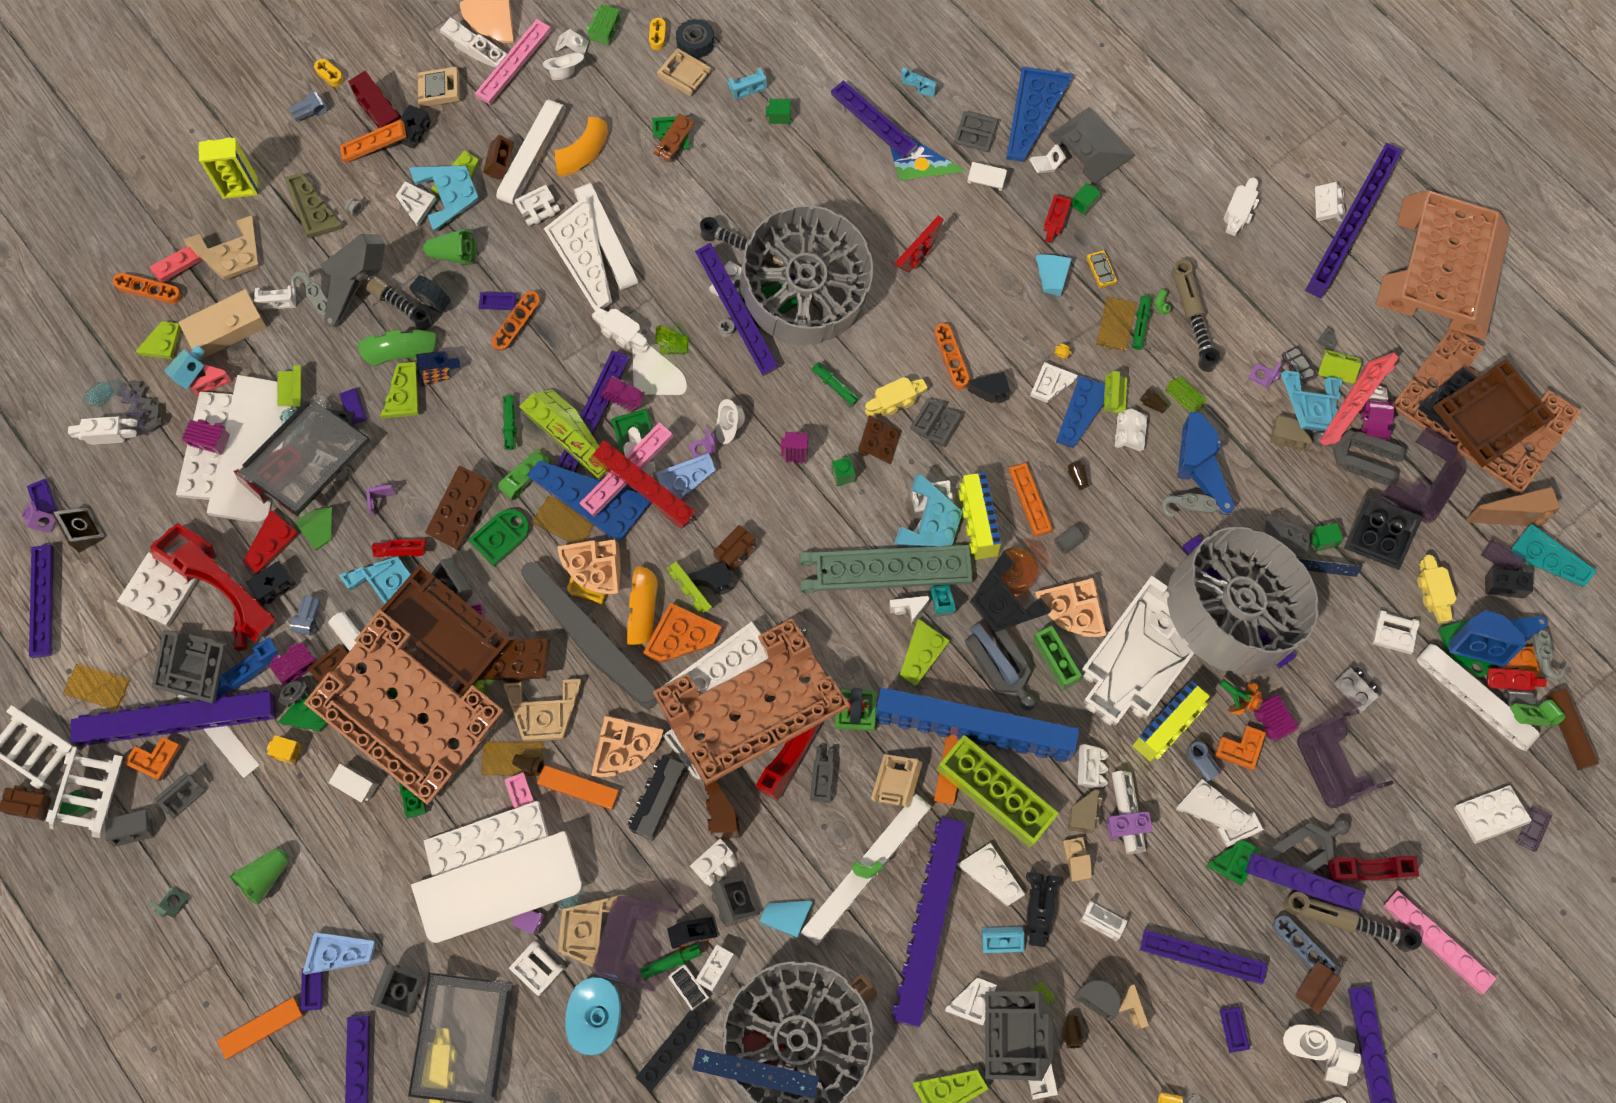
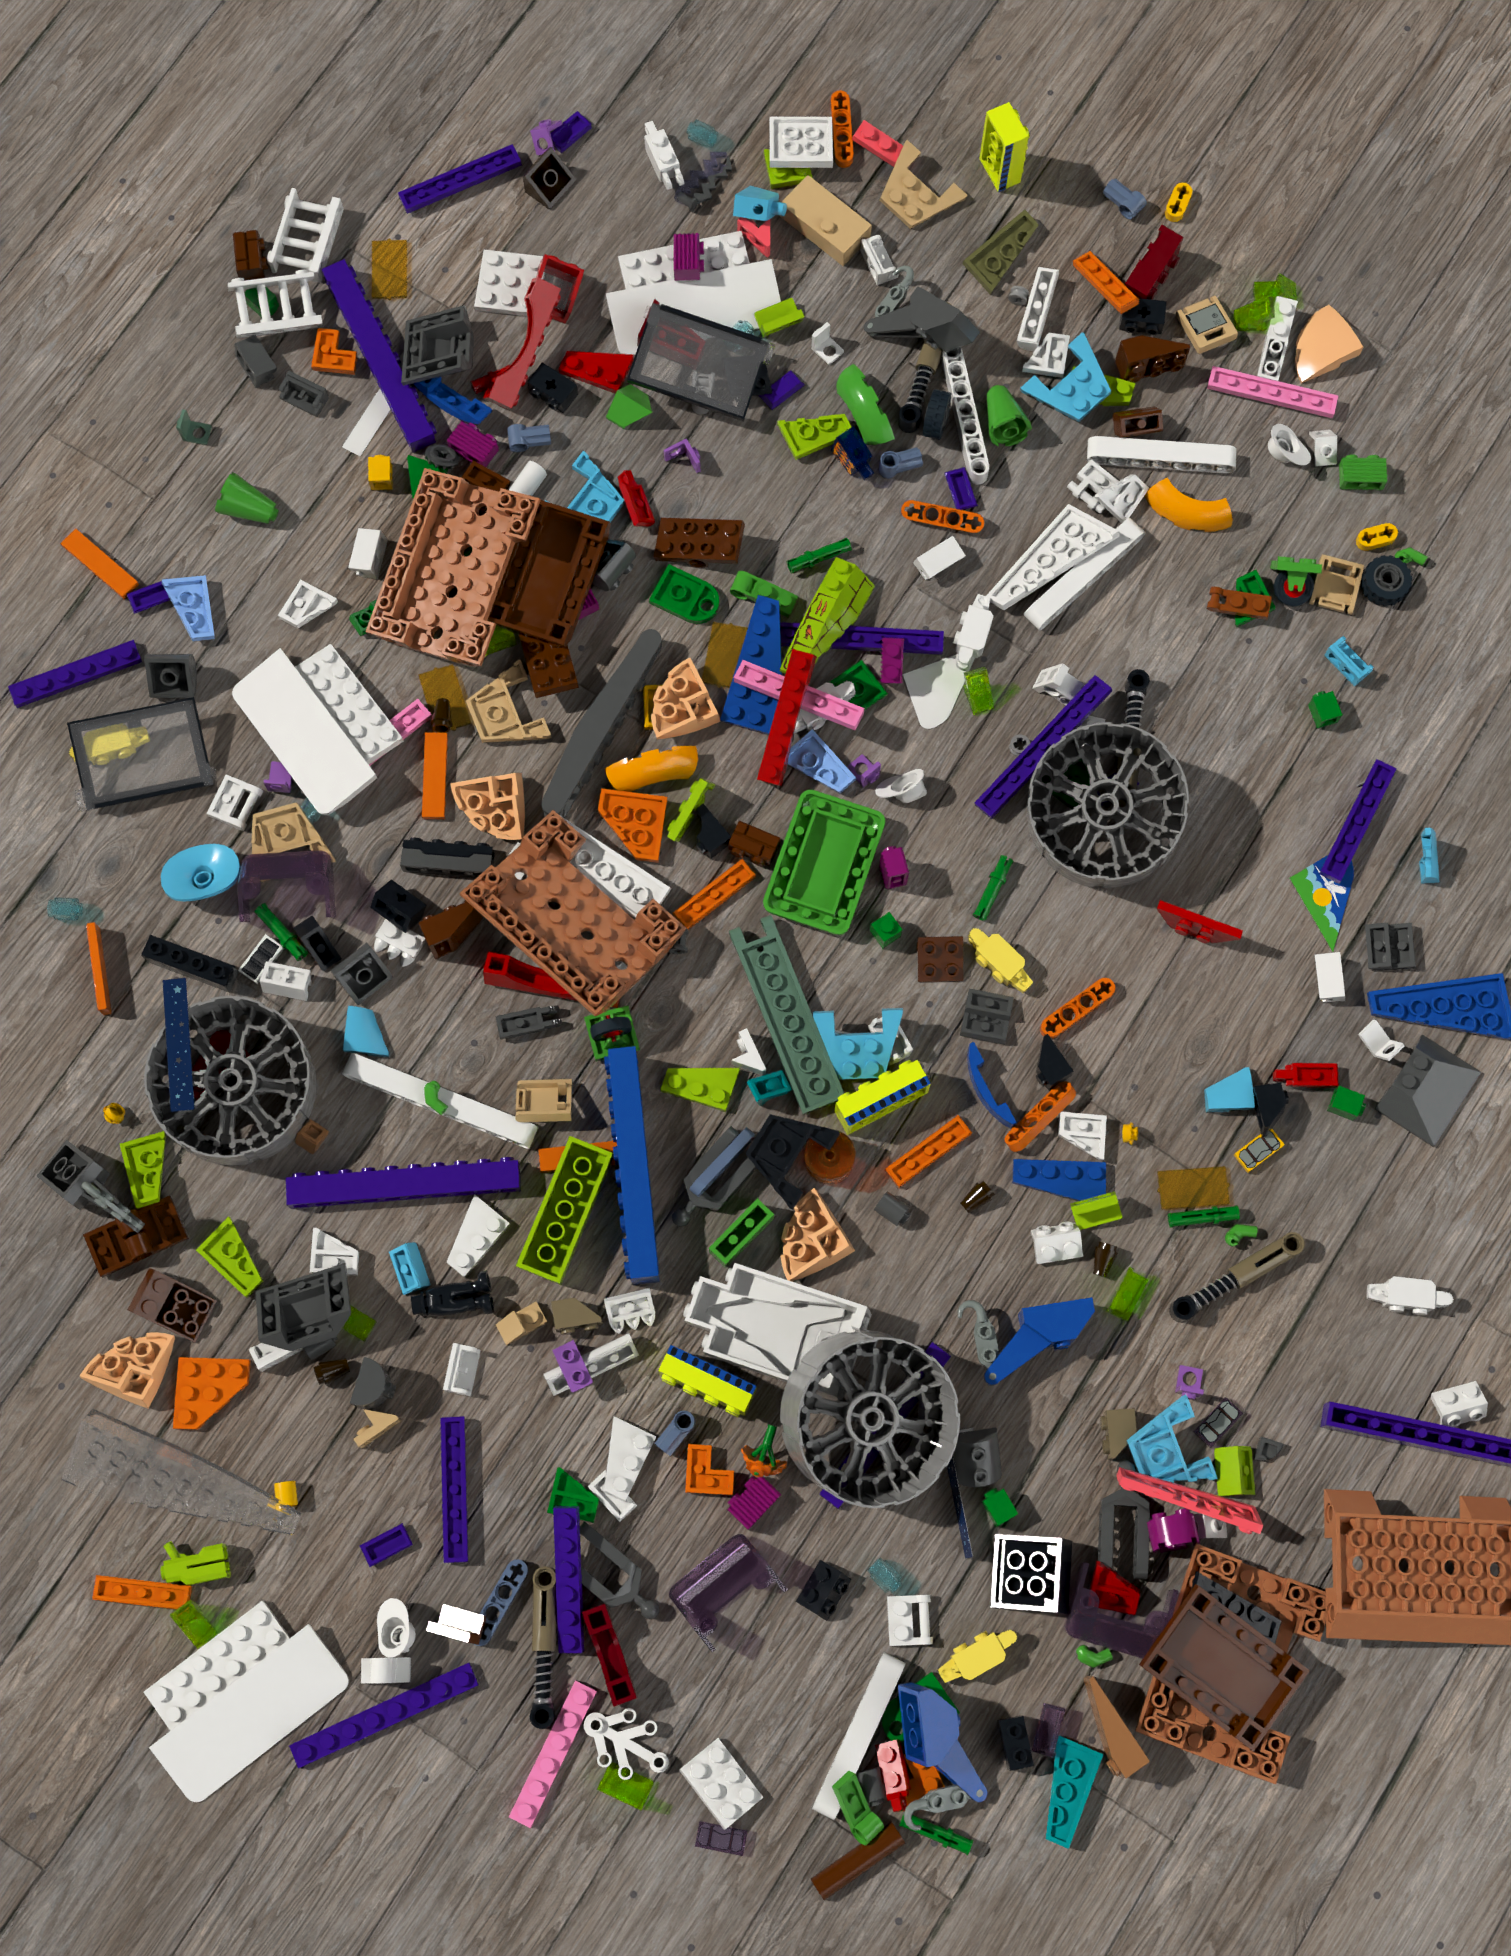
camera: 70 degrees right, 5 degrees up
none -> white wing [278,579,338,628]
none -> black brick [370,879,427,933]
none -> white plant [584,1708,669,1780]
none -> clear neon green panel [597,1762,654,1811]
none -> orange tile [672,859,756,930]
none -> bright green wedge [763,790,885,935]
none -> white plate [769,117,833,168]
none -> white bracket [811,322,844,365]
none -> clear light blue brick [867,1557,903,1594]
none -> sand blue piece [878,447,923,479]
none -> green pin [899,1811,973,1855]
none -> white hinge [913,536,966,580]
none -> white beam [941,347,989,485]
none -> blue slope [967,1042,1017,1129]
none -> orange beam [1005,1081,1076,1152]
none -> white brick [1017,267,1059,351]
none -> white tile [1032,663,1085,705]
none -> bright green arm [1076,1645,1113,1668]
none -> red wing [1088,1561,1140,1615]
none -> white wing [1094,474,1149,523]
none -> reddish brown slope [1115,335,1190,383]
none -> clear neon green slope [1233,295,1275,331]
none -> clear neon green slope [1253,274,1297,305]
none -> black slope [1253,1082,1289,1137]
none -> plate [1270,556,1322,607]
none -> bright green arm [1394,547,1428,566]

